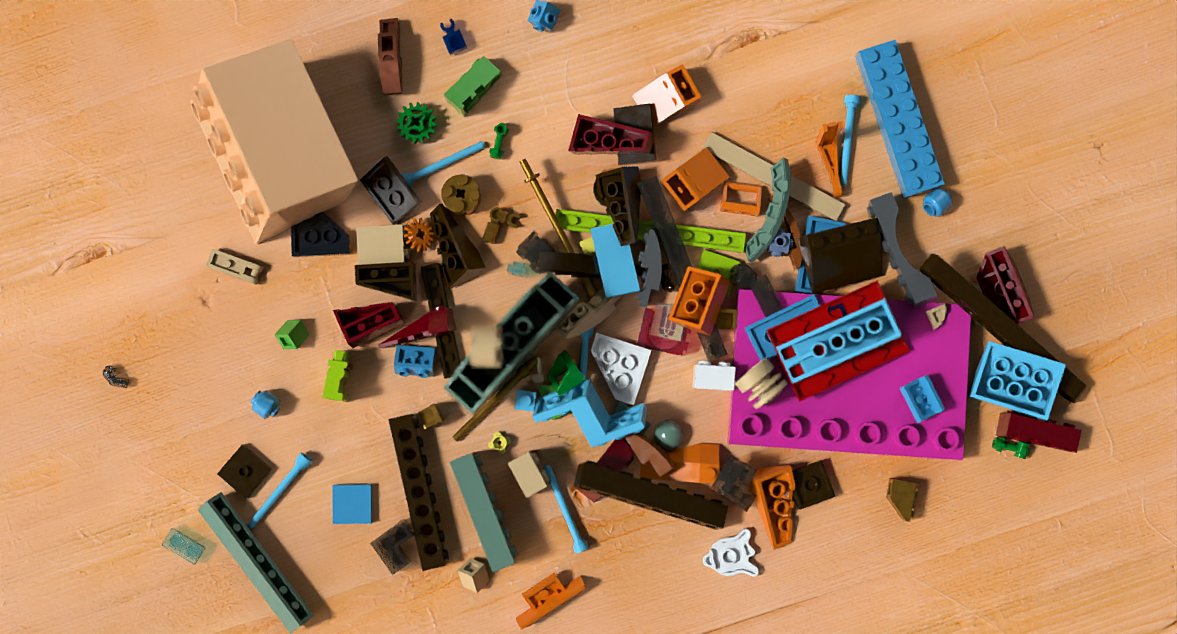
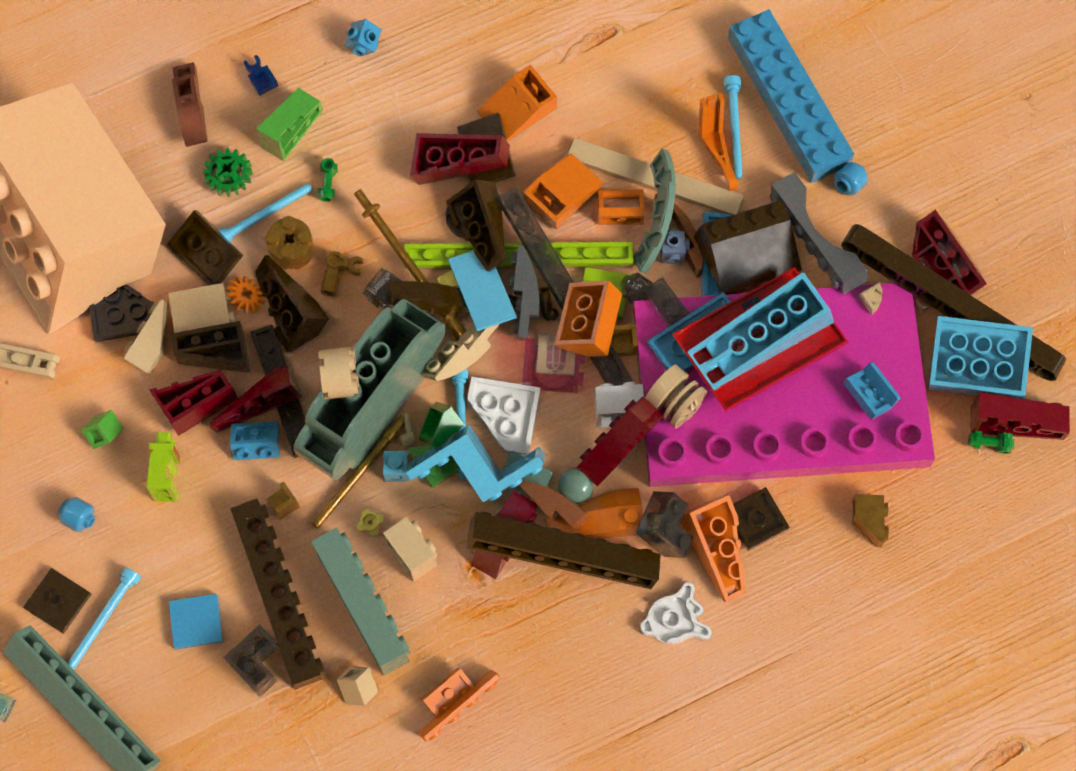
camera: 15 degrees left, 15 degrees down
clear light blue plate [507,261,529,278] -> none
medium azure piece [544,465,590,554] -> none
none -> tan slope [124,299,167,373]
none -> dark red wedge [577,397,663,487]

